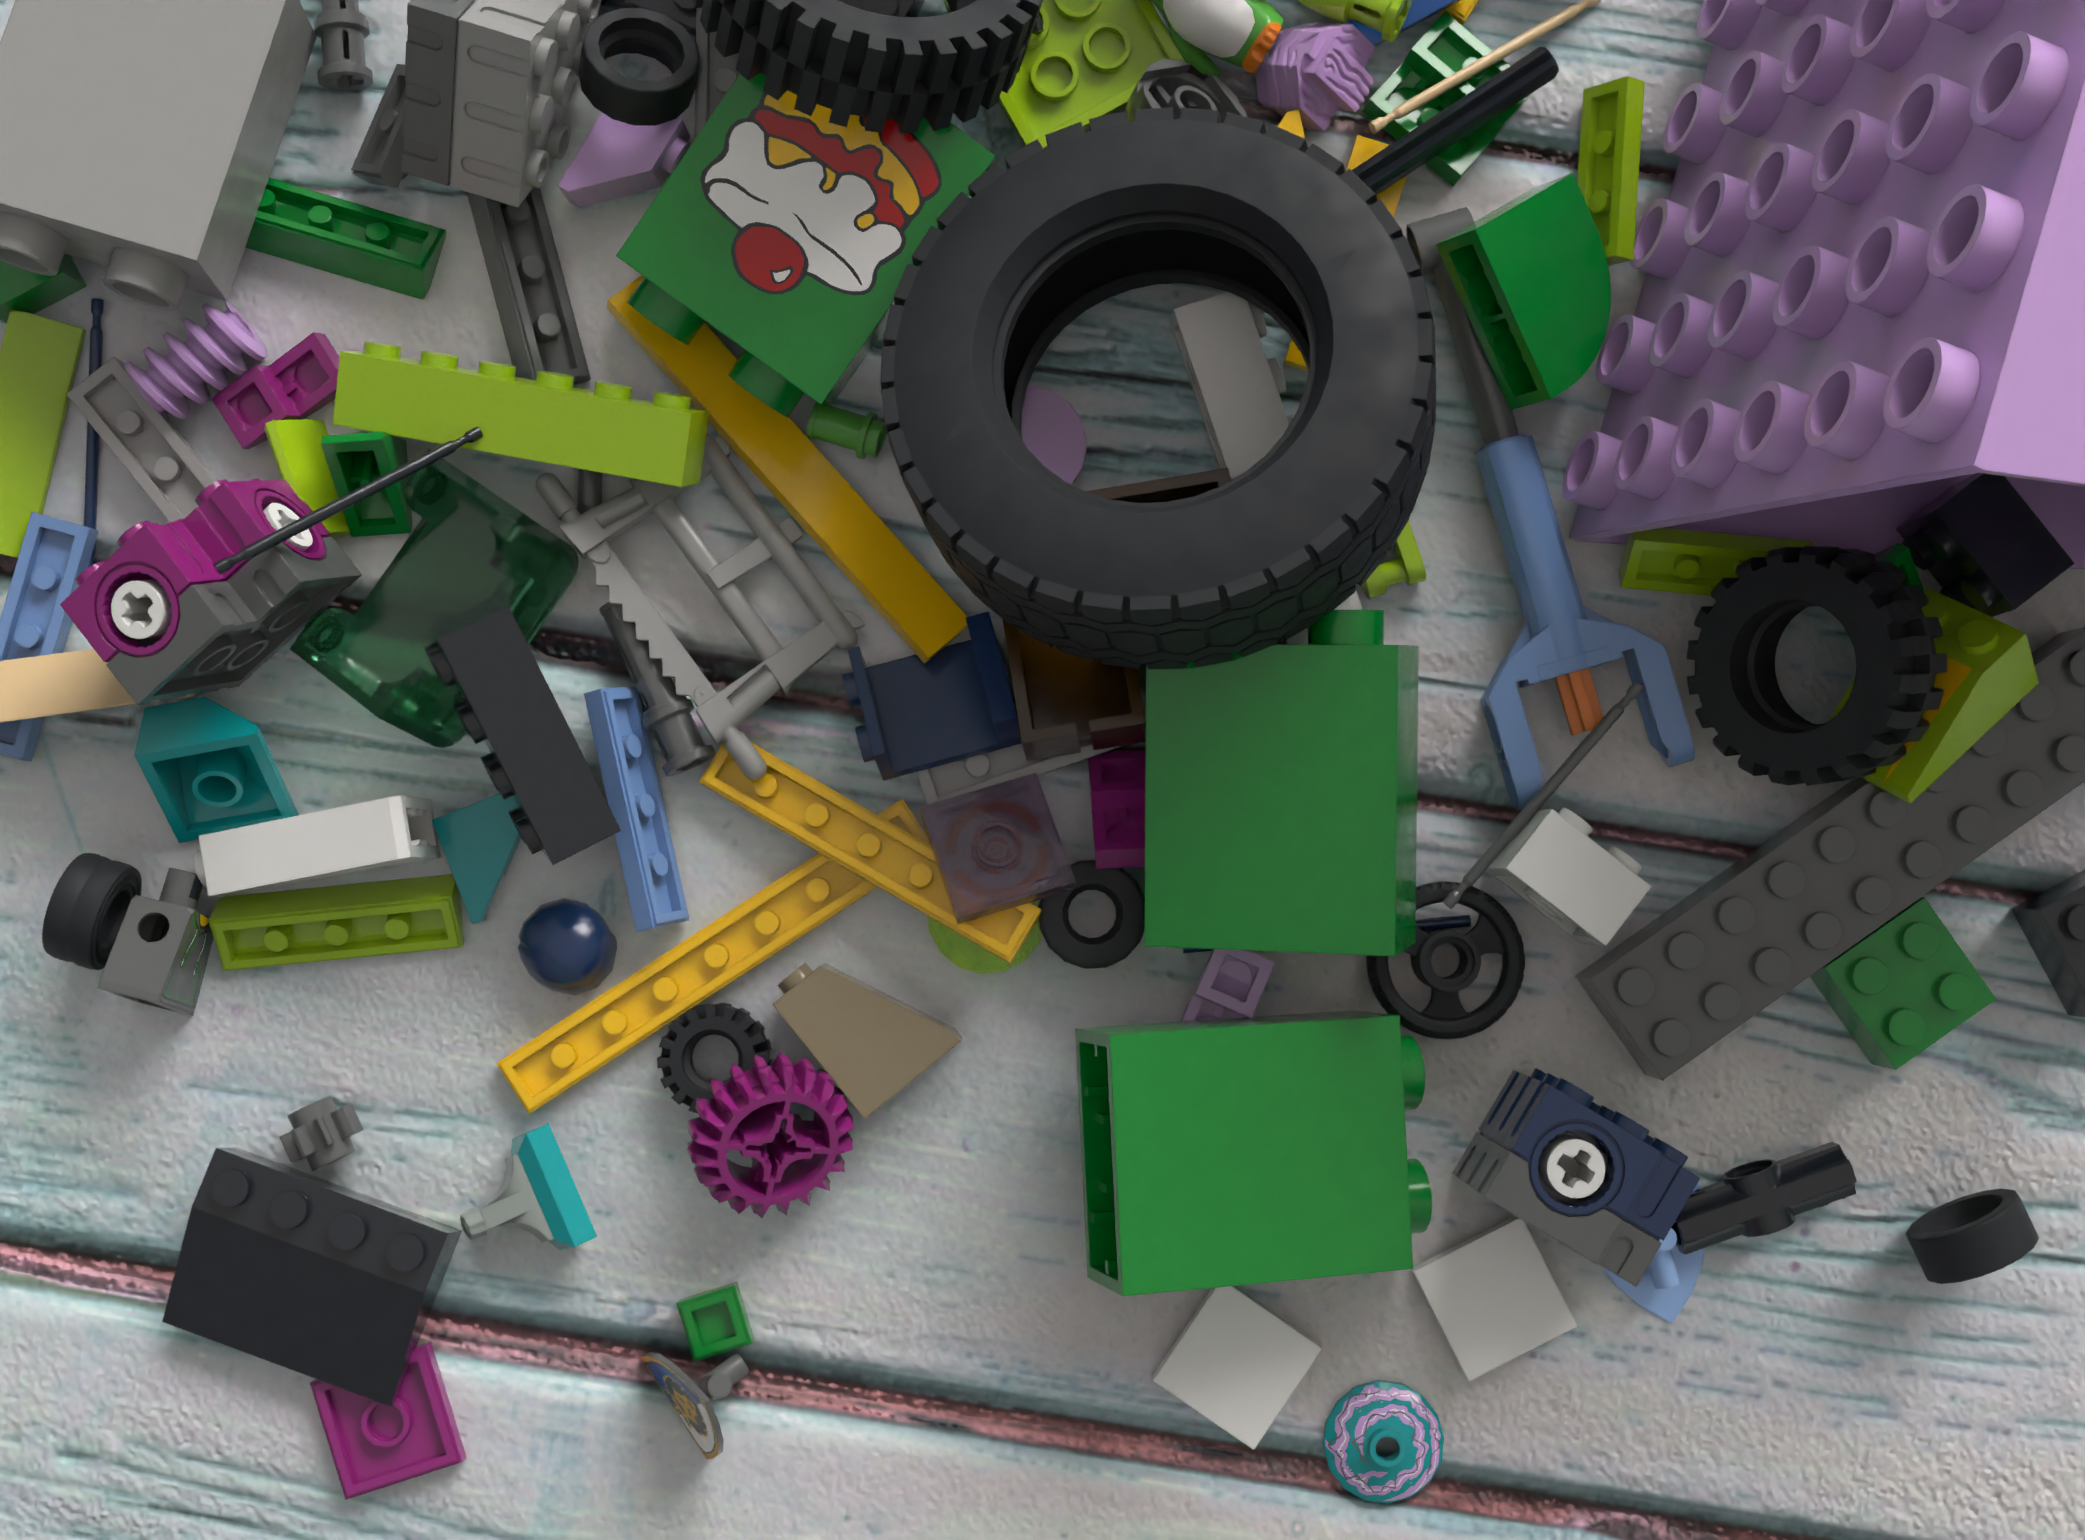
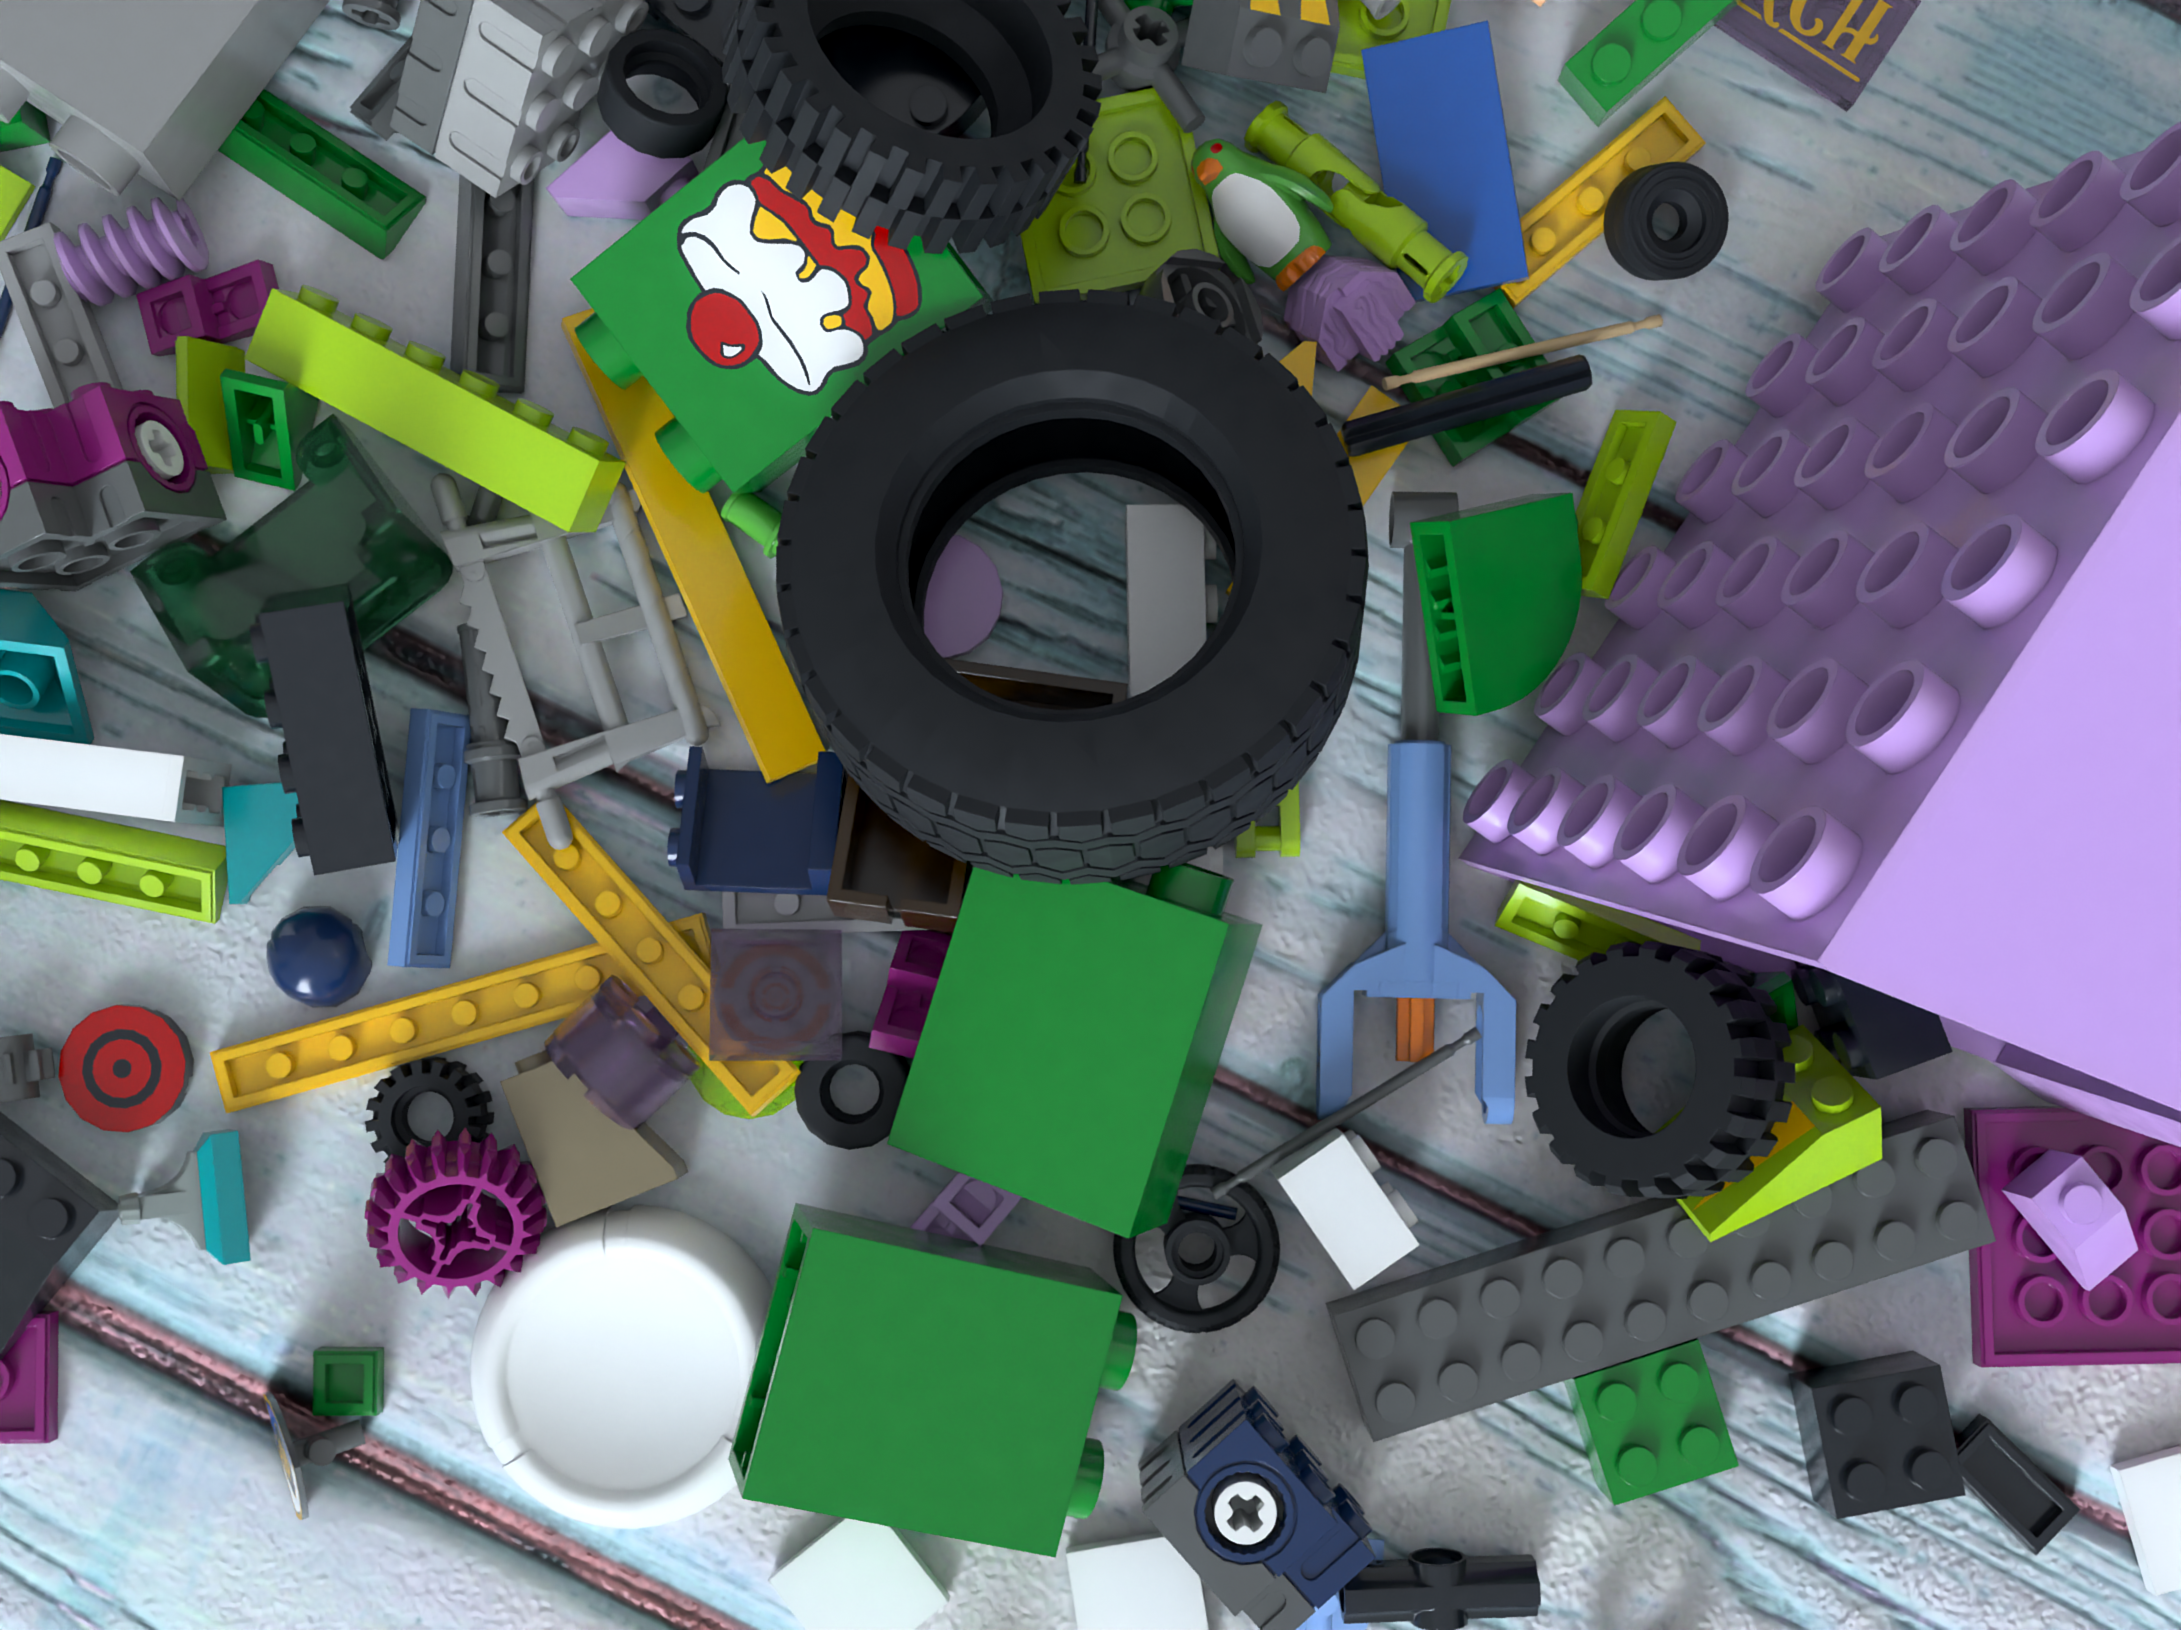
camera: 15 degrees right, 0 degrees up
black piece [213,427,483,575] -> none
none -> red tile [58,1004,194,1132]
none -> white piece [470,1205,773,1529]
none -> clear purple brick [544,974,702,1130]

